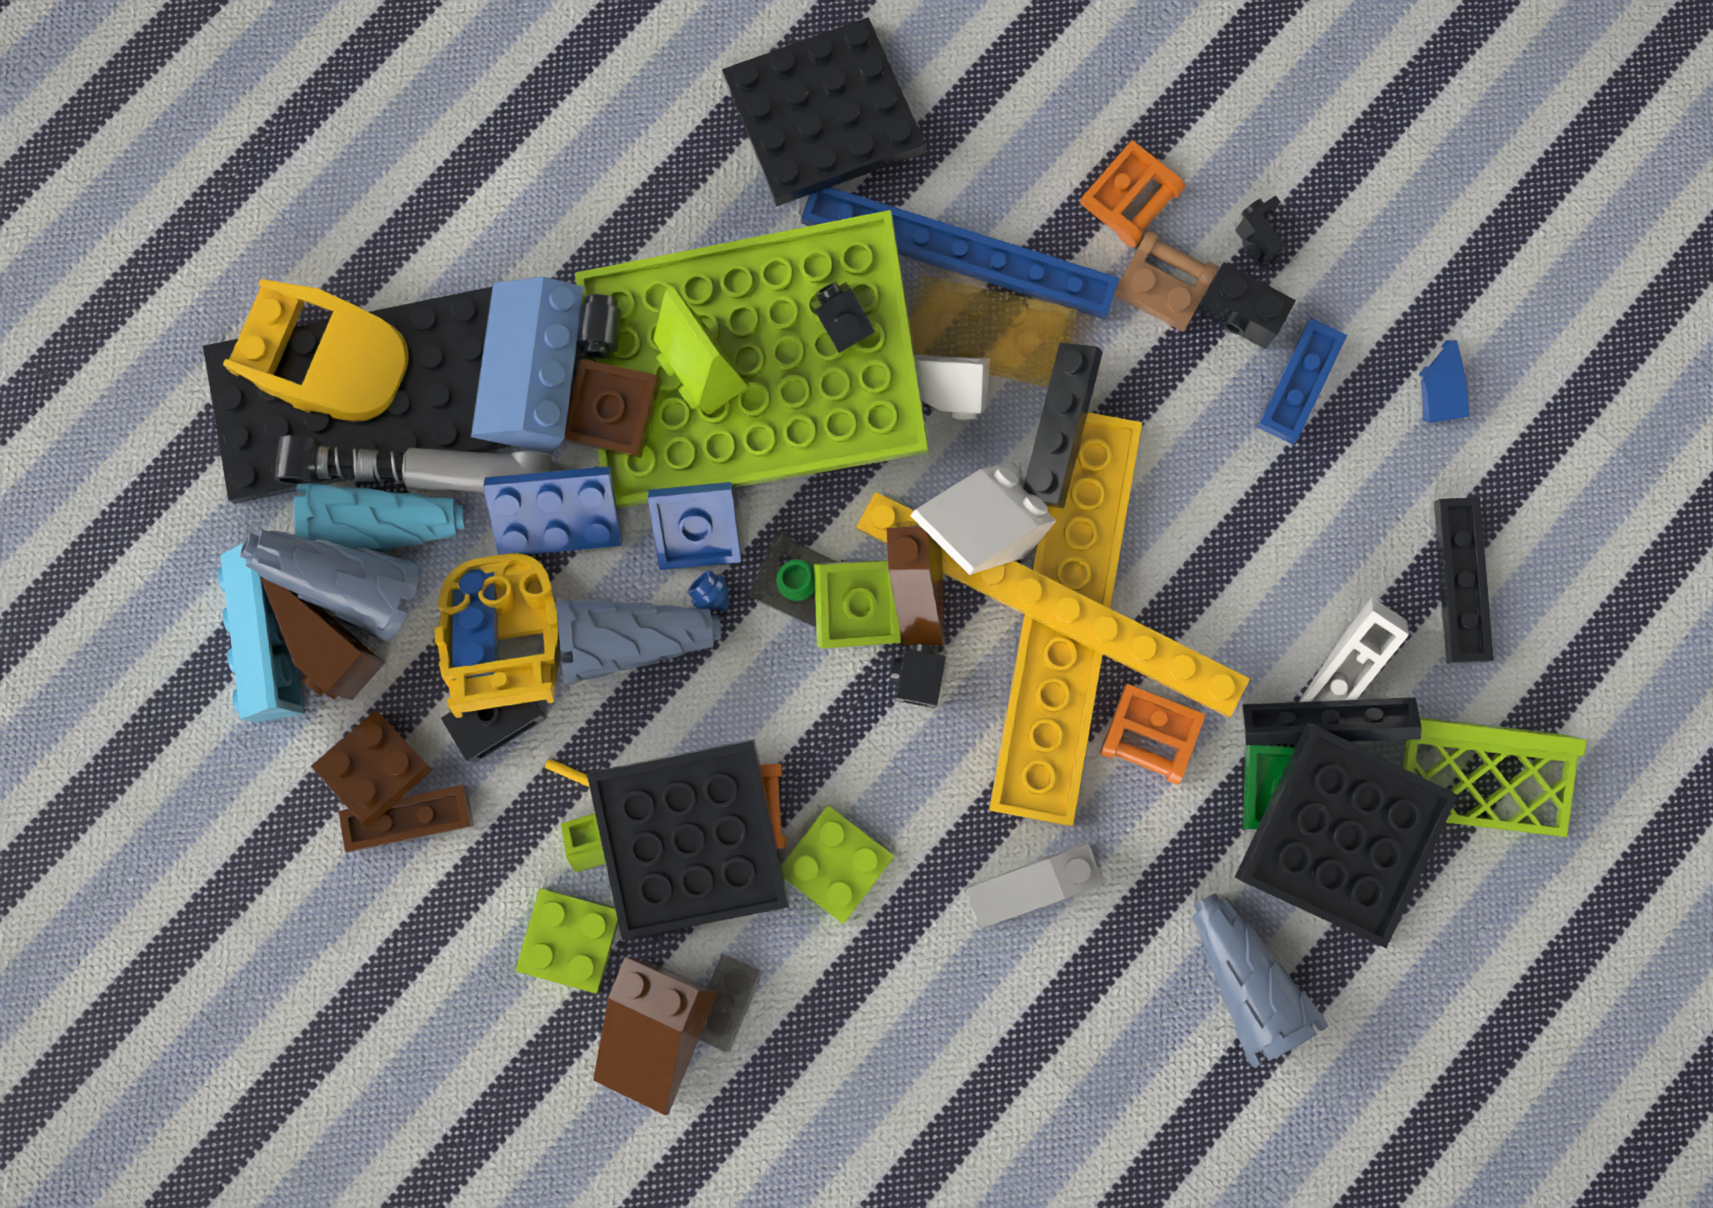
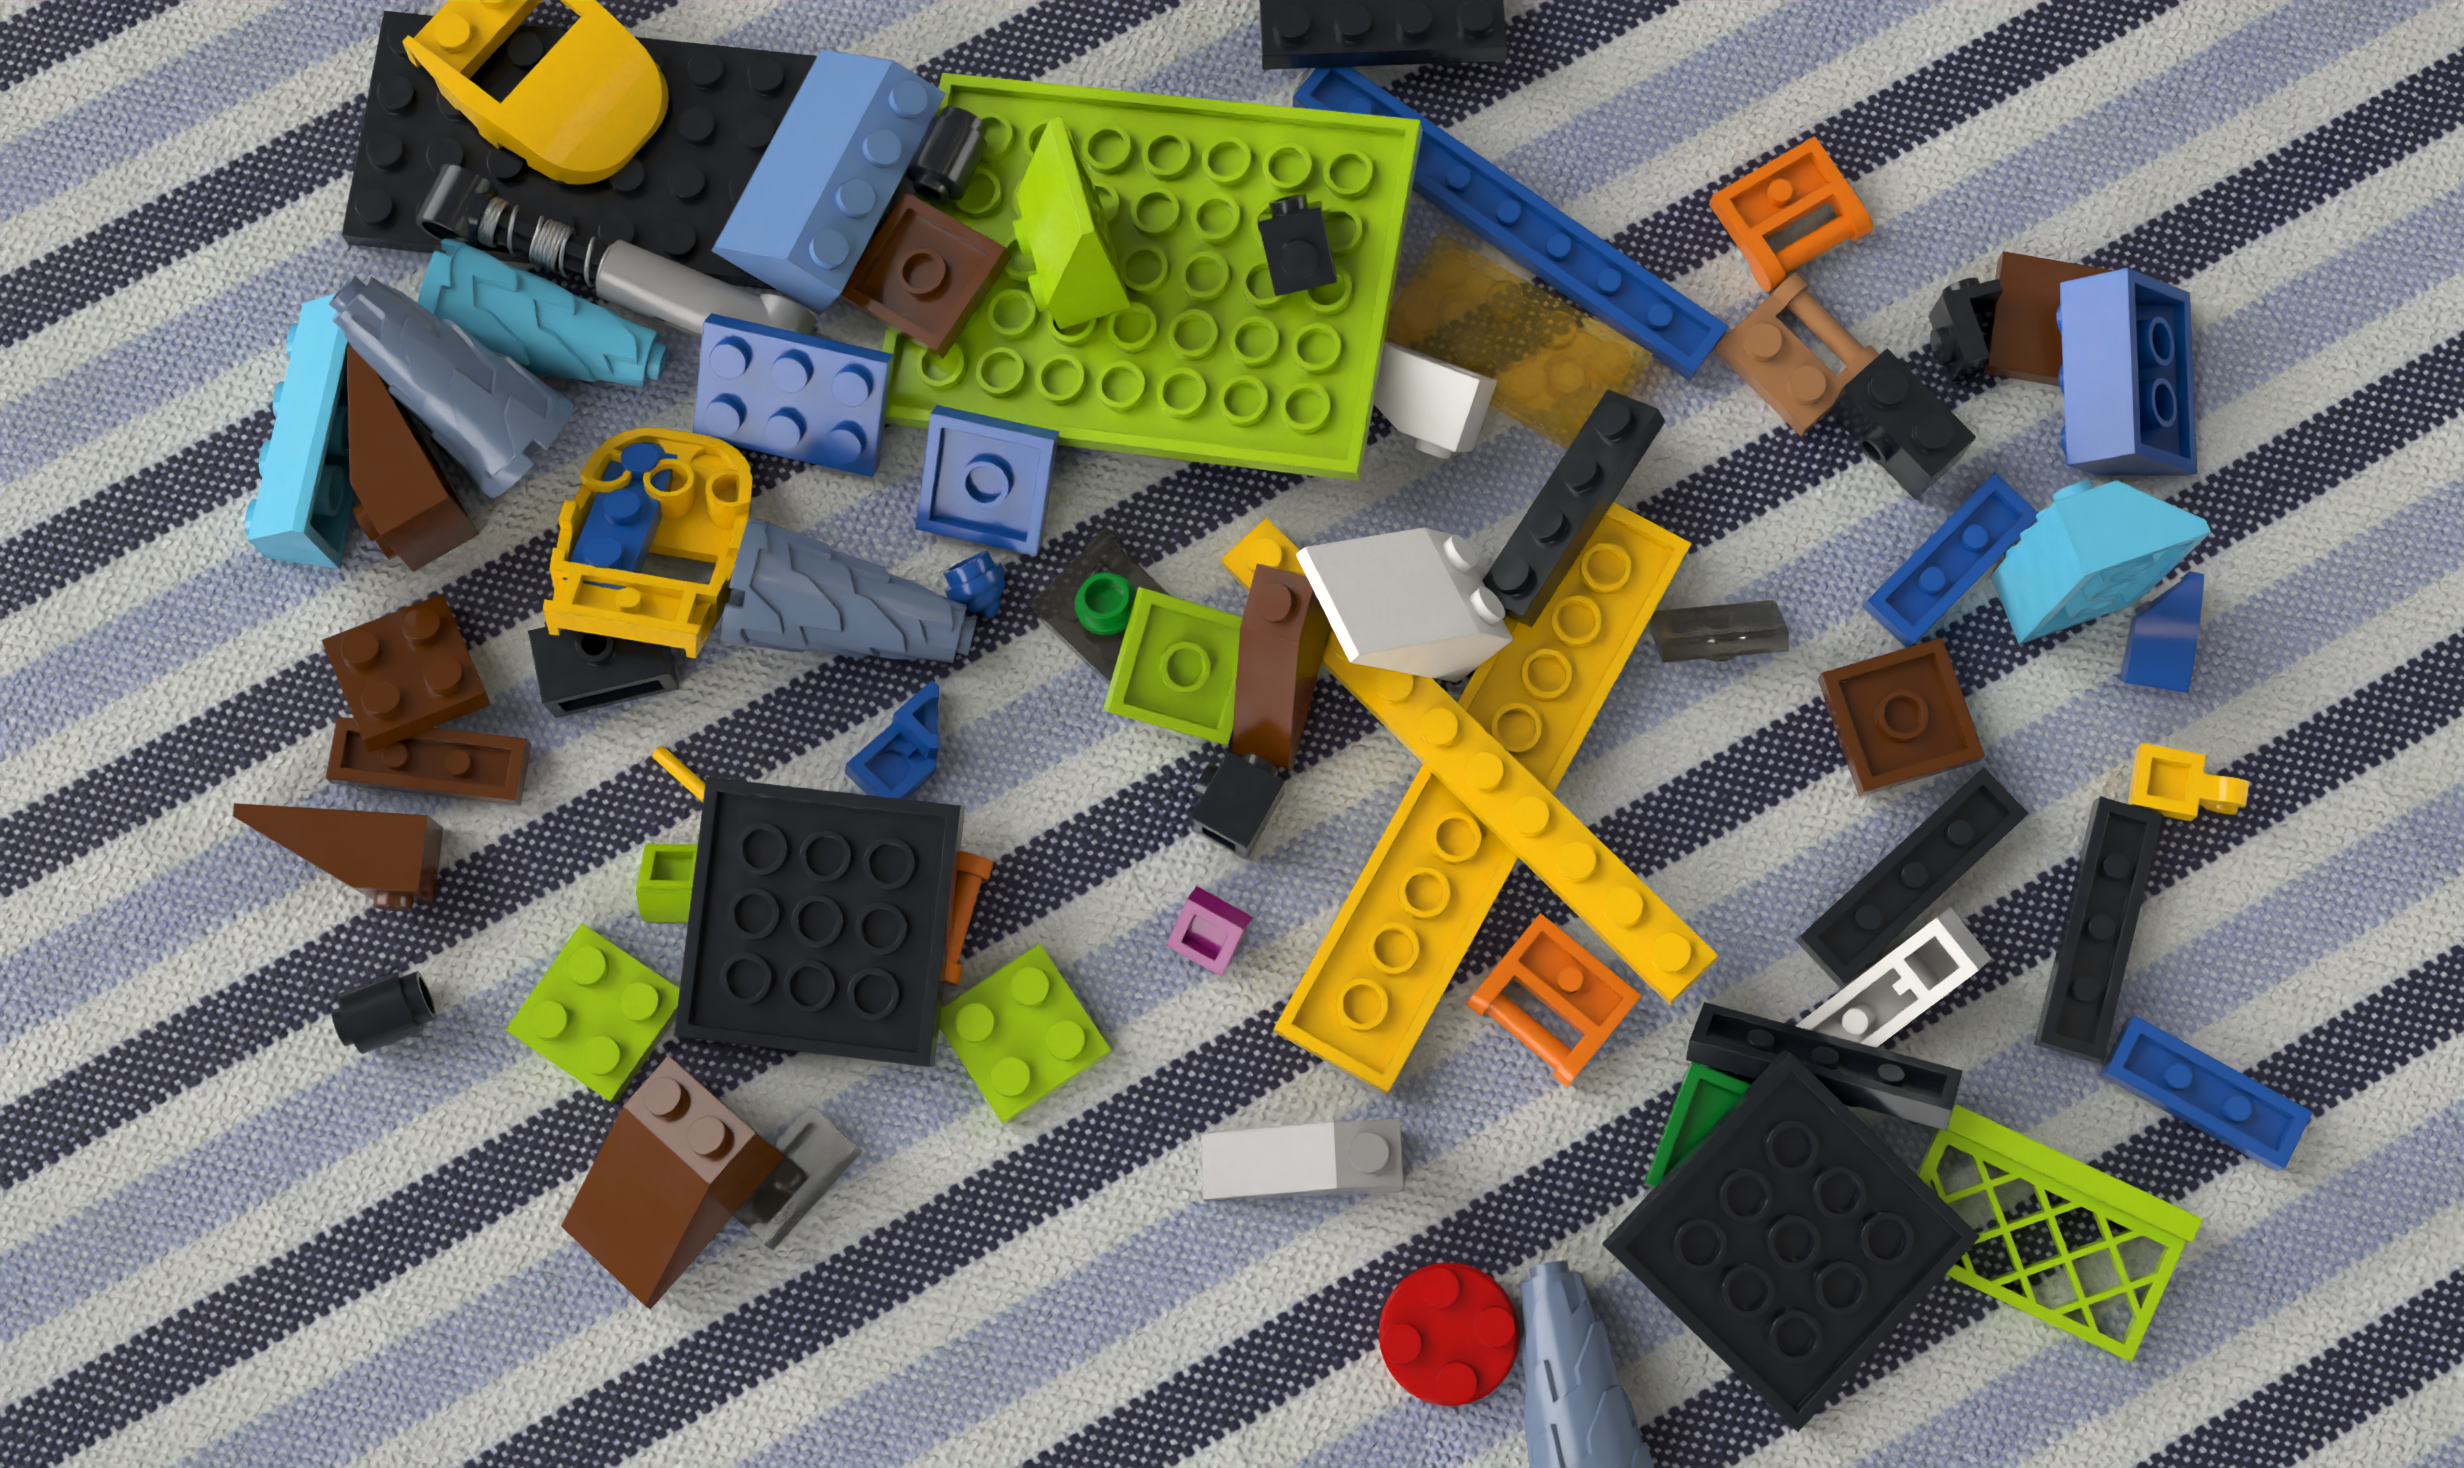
camera: 20 degrees right, 5 degrees down
none -> reddish brown slope [232,803,443,912]
none -> black brick [331,971,437,1054]
none -> blue slope [845,680,939,800]
none -> plate [1166,886,1253,977]
none -> red piece [1379,1262,1520,1406]
none -> clear smoke plate [1651,600,1789,663]
none -> black plate [1795,767,2029,988]
none -> reddish brown plate [1817,638,1985,797]
none -> reddish brown tile [1983,251,2115,387]
none -> medium azure slope [1990,480,2211,644]
none -> blue slope [2056,268,2198,476]
none -> blue plate [2099,1015,2313,1172]
none -> yellow plate [2128,743,2249,822]

